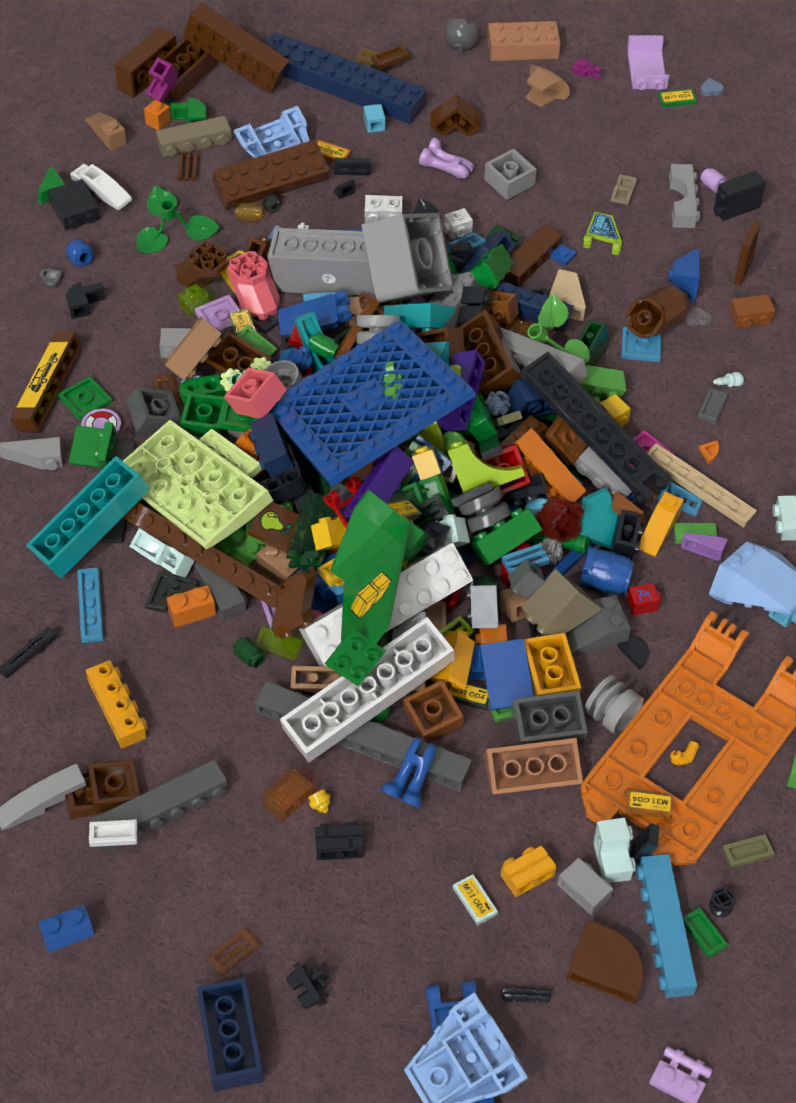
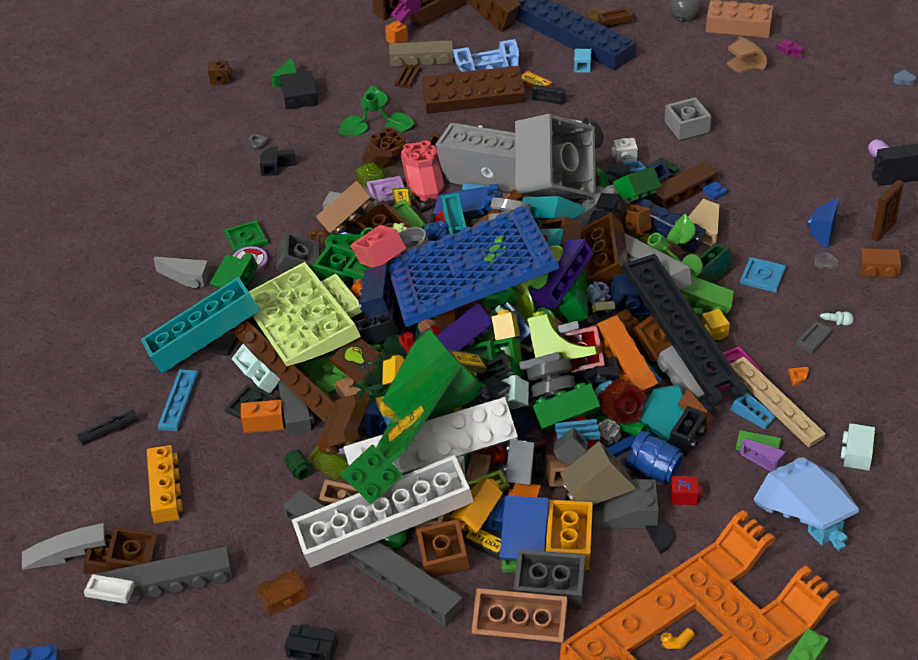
camera: 20 degrees right, 10 degrees down
reddish brown brick [10,331,82,432] -> none
blue head [66,239,94,267] -> none
white slope [70,164,132,210] -> none
medium nougat slope [85,112,126,151] -> none
green brick [170,98,207,124] -> none
clear yellow brick [235,203,262,222] -> none
pearl dark grey tile [261,193,281,213] -> none
green brick [308,332,338,359] -> none
yellow plate [308,789,331,814] -> none
black slope [333,179,355,199] -> none
blue piece [381,737,436,808] -> none
lavender piece [419,138,474,179] -> none
reddish brown brick [431,94,481,136] -> none
flag [583,212,622,255] -> none
light grey wheel [584,675,644,735] -> none
dark tan slope [610,174,637,206] -> none
reddish brown brick [626,285,690,339] -> none
lavender panel [627,35,669,90] -> none
light orange slope [639,492,684,557] -> none
tile [658,89,697,108] -> none
light grey arch [669,164,700,228] -> none

